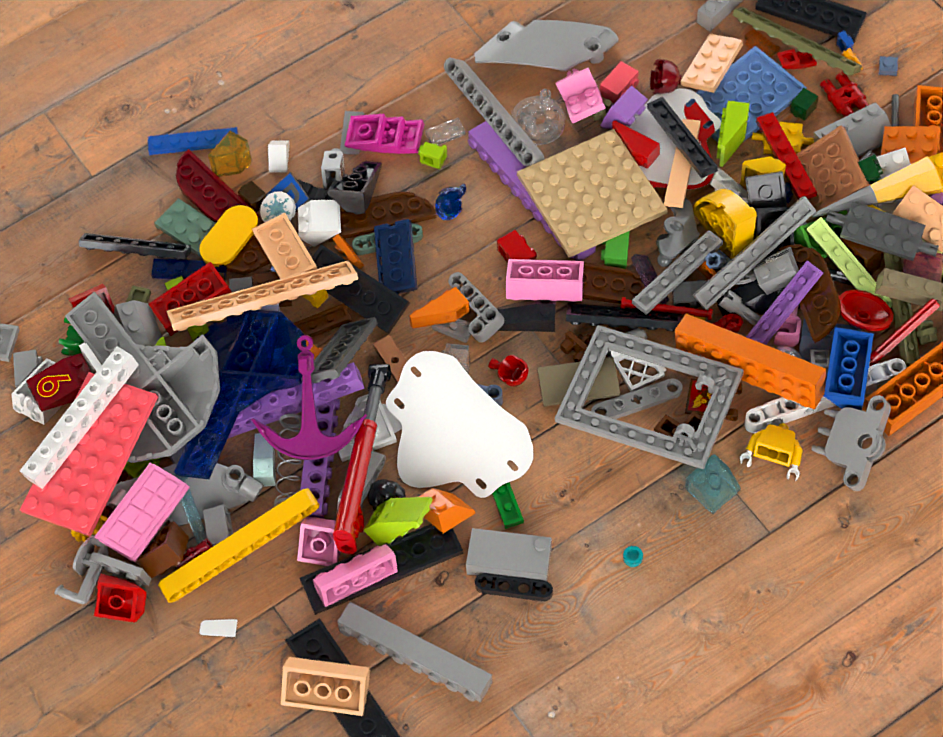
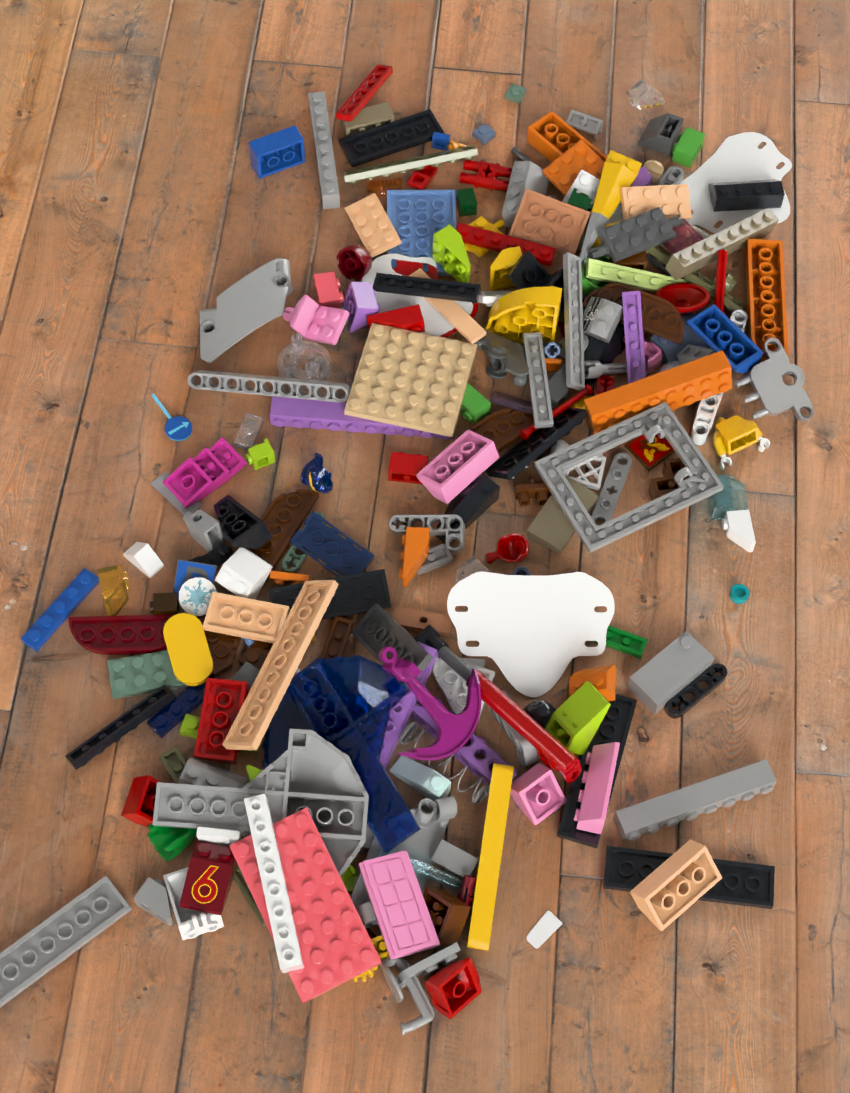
camera: 55 degrees left, 0 degrees up
none -> blue piece [151,393,192,441]
none -> white slope [722,510,756,552]

